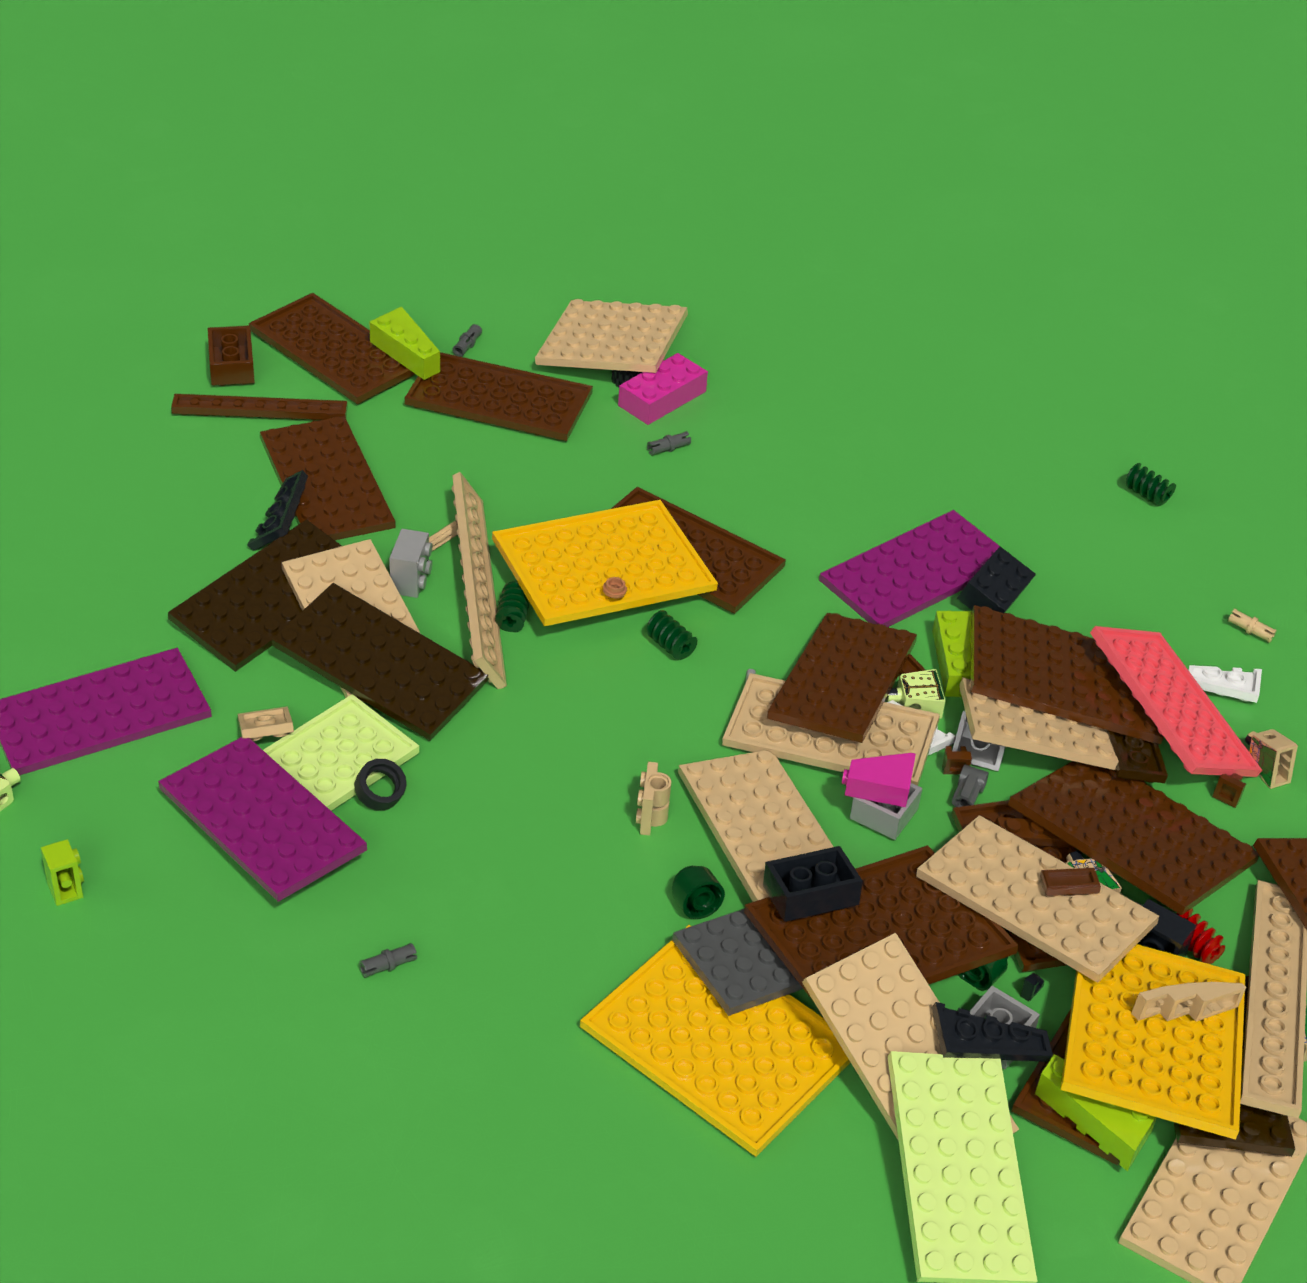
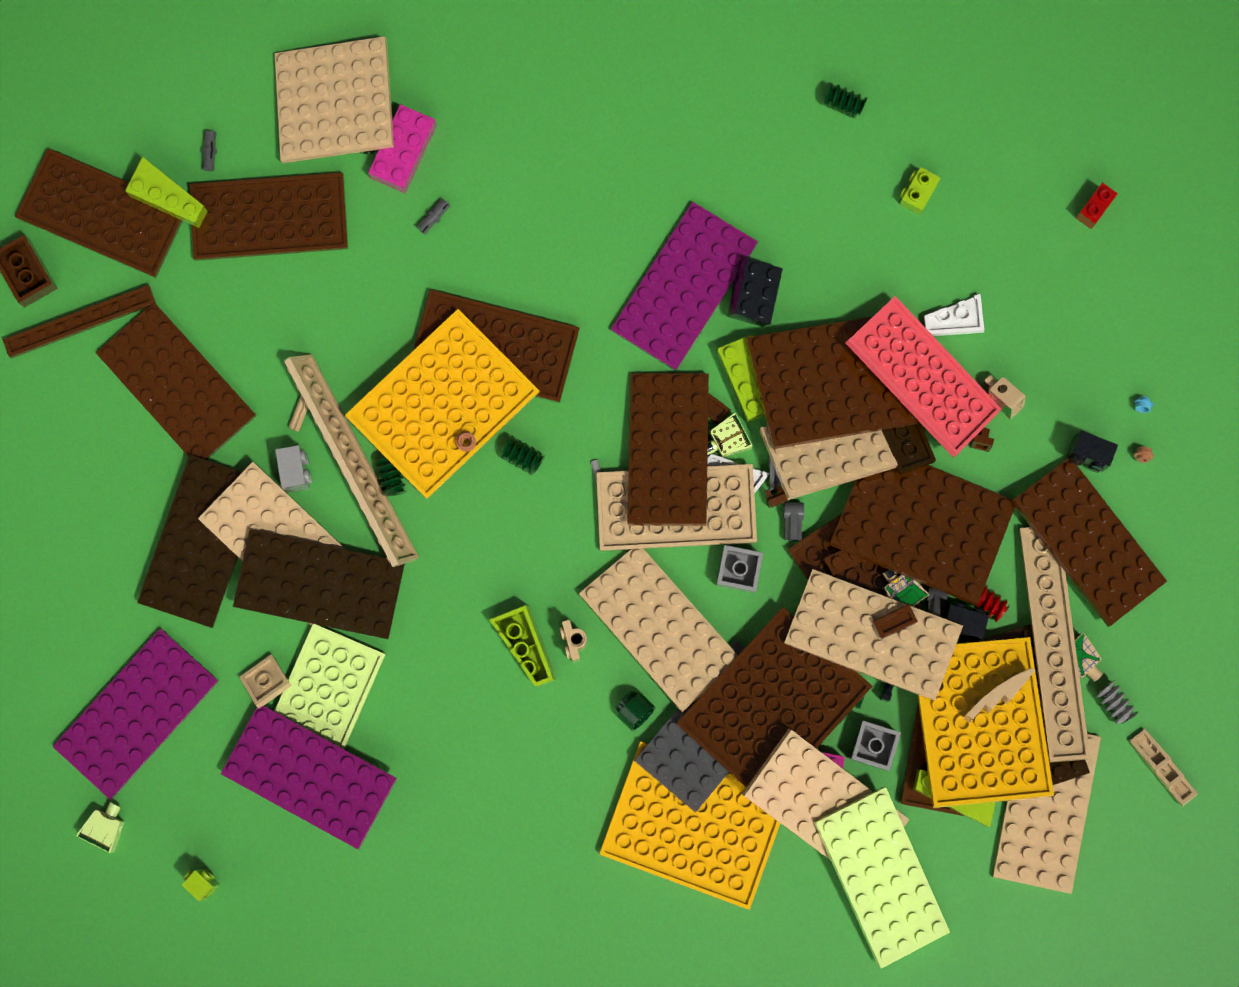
camera: 15 degrees left, 40 degrees up
black wing [247,470,308,551] -> none
black tyre [354,758,407,810] -> none
dark grey pin [359,943,417,978] -> none
black brick [763,846,863,922] -> none
dark pink slope [842,753,916,807] -> none
black wing [932,1002,1053,1062] -> none
tan pin [1228,609,1277,643] -> none
none -> lime wedge [489,605,557,687]
none -> lime brick [899,167,941,215]

